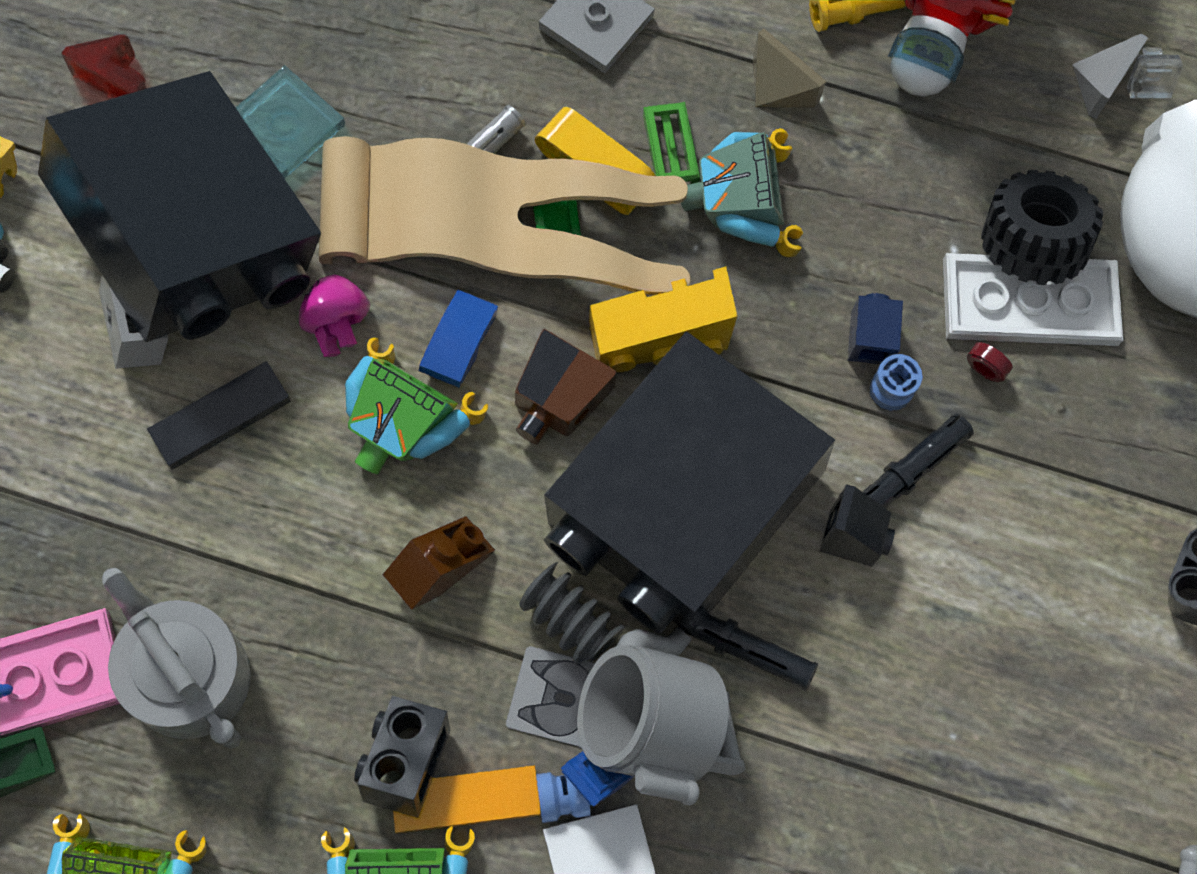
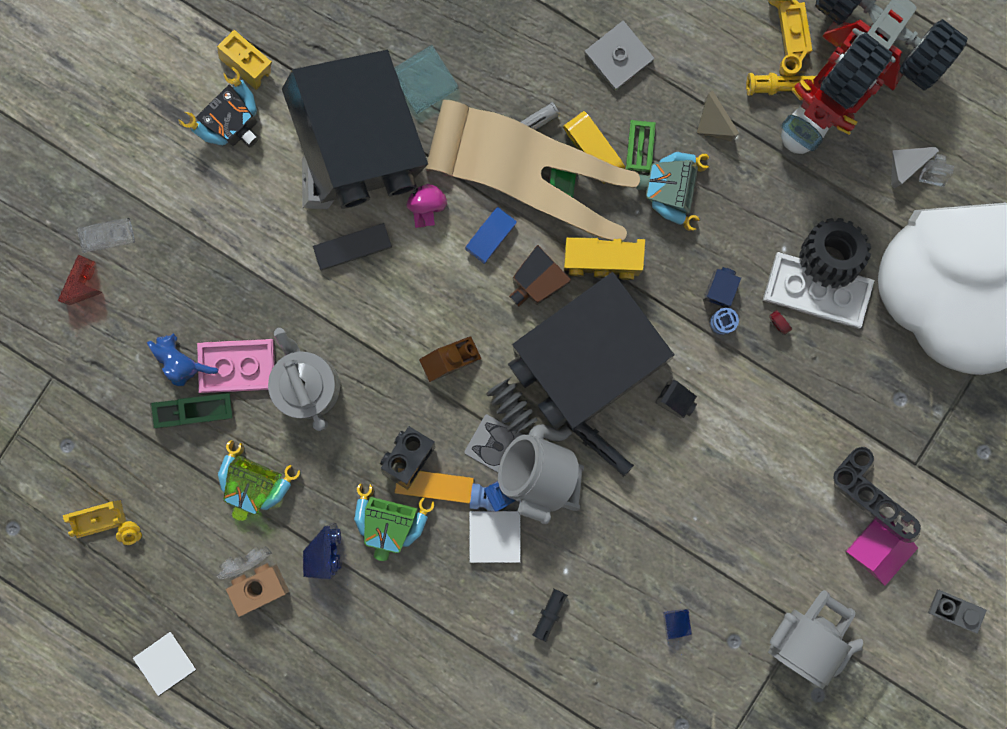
camera: 25 degrees right, 15 degrees up
clear red slope [61,34,147,98] -> none
torso [345,337,488,475] -> none
black pin [862,413,974,508] -> none

